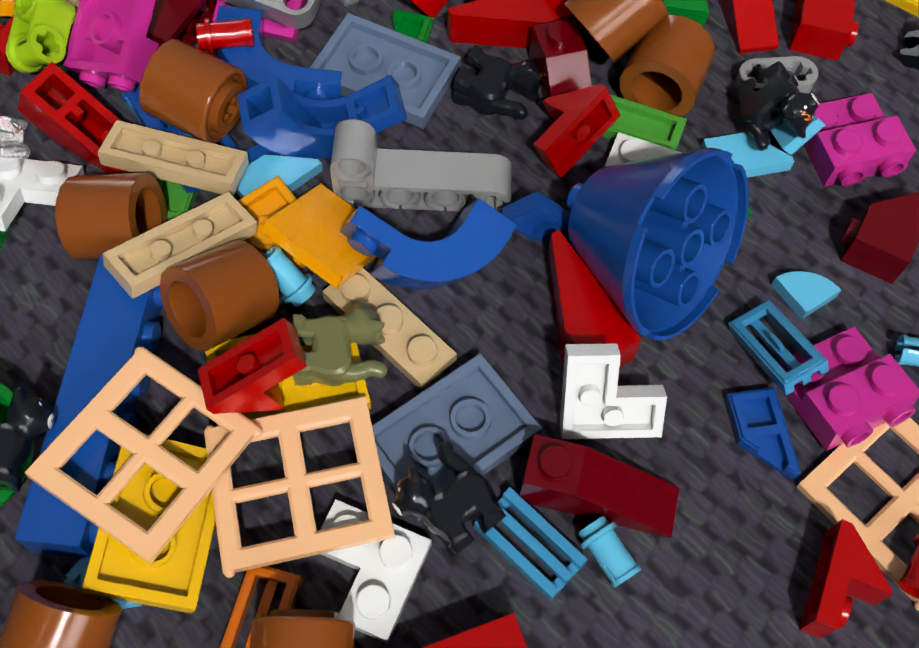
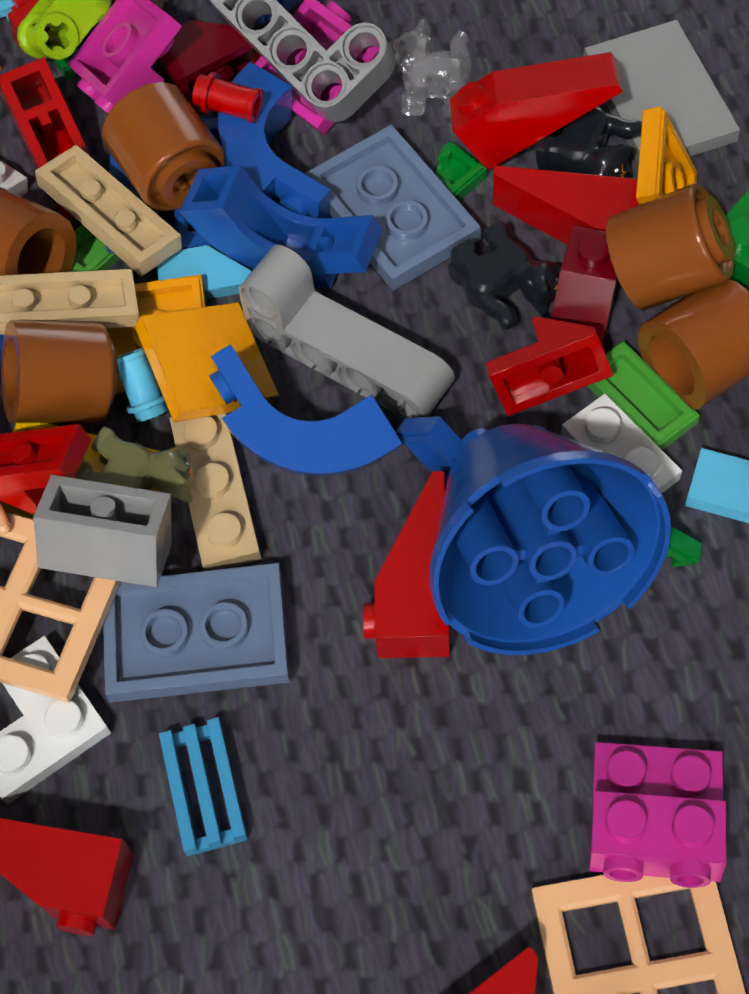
camera: 40 degrees right, 0 degrees up
black animal [392,441,506,560] -> none
dark red slope [520,434,679,538] -> none
white plate [560,343,667,439] -> none
medium azure pin [578,516,642,589] -> none
blue tile [724,387,801,479] -> none
dark azure tile [728,300,829,396] -> none
medium azure tile [771,271,841,320] -> none
none -> light grey brick [33,475,172,587]

